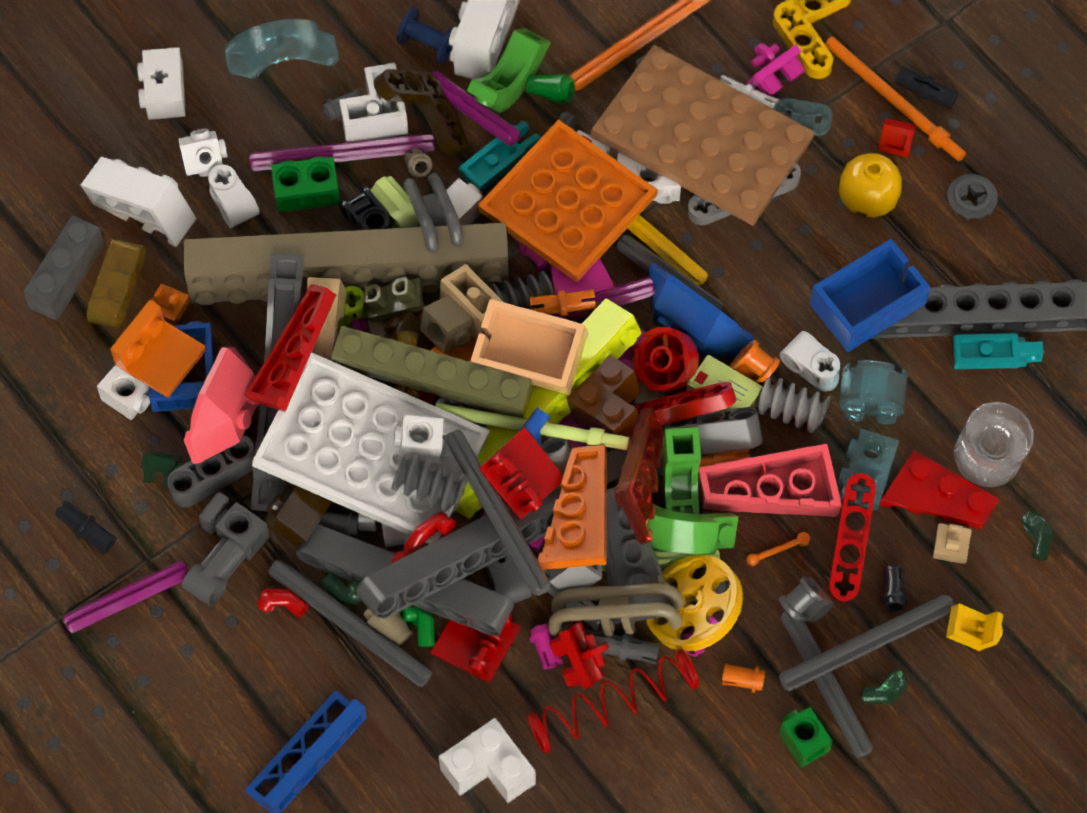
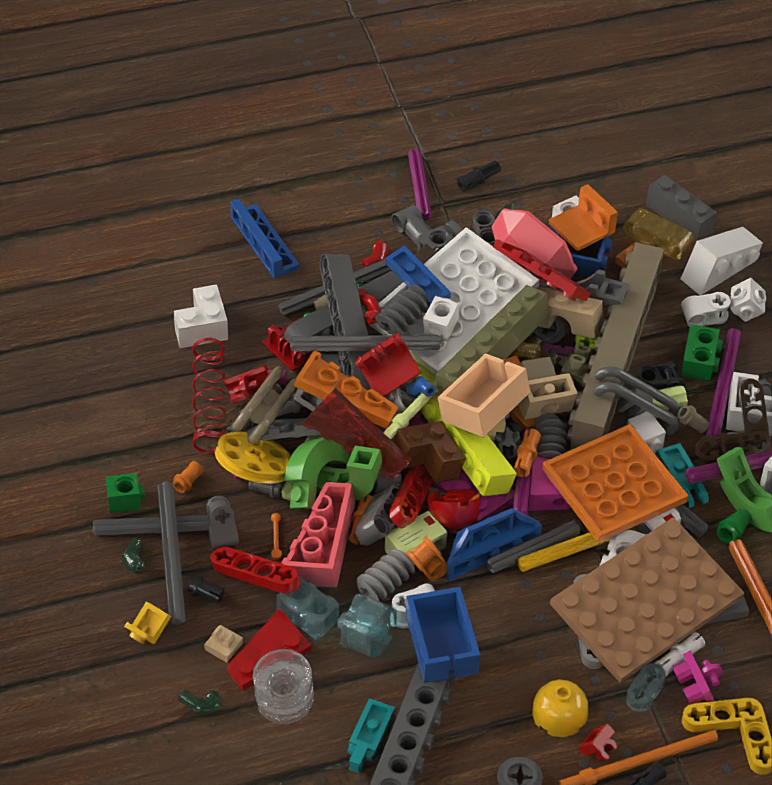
camera: 110 degrees right, 15 degrees down
none -> blue plate [385,245,451,307]

